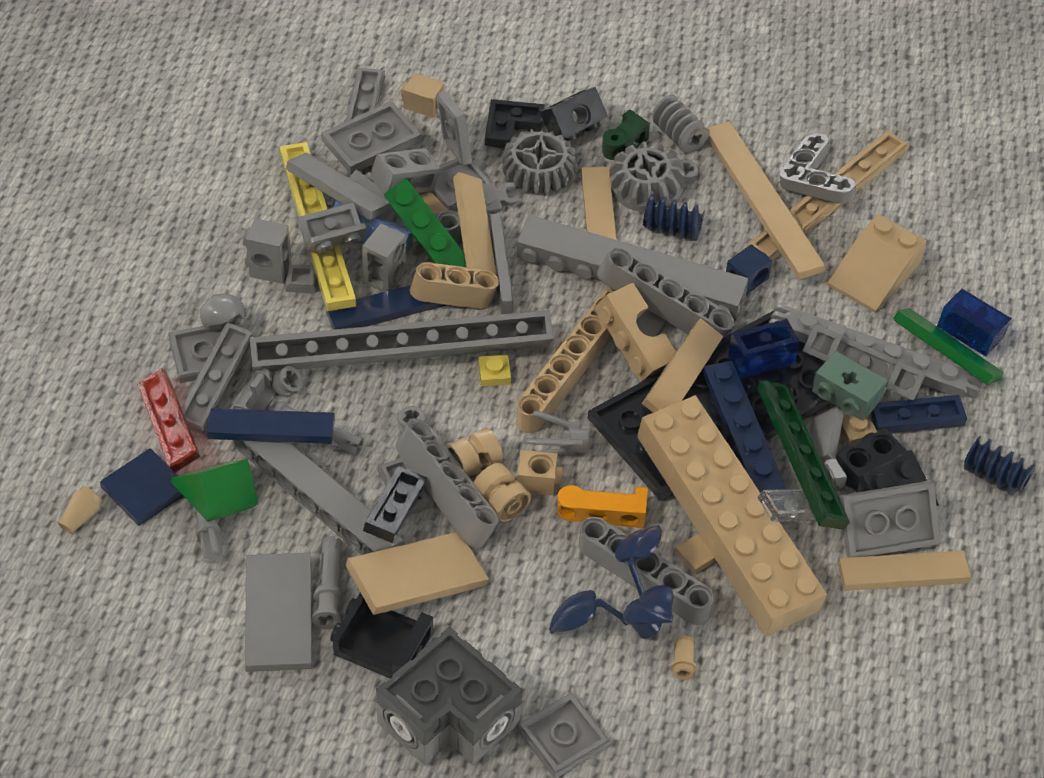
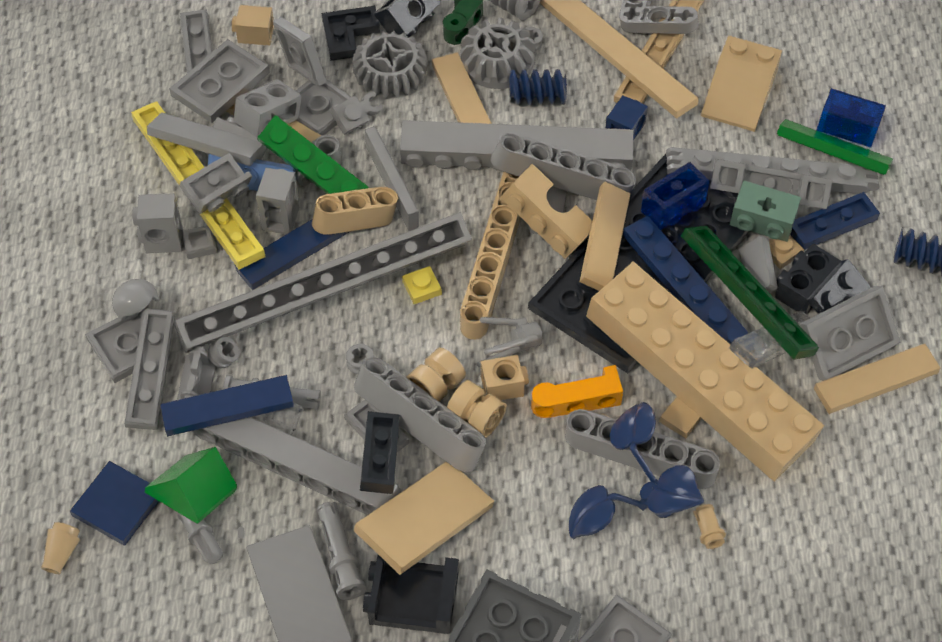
camera: 15 degrees left, 5 degrees up
clear red tile [137,368,201,473] -> none
tan tile [453,172,497,275] -> none
light grey tile [824,458,847,490] -> none

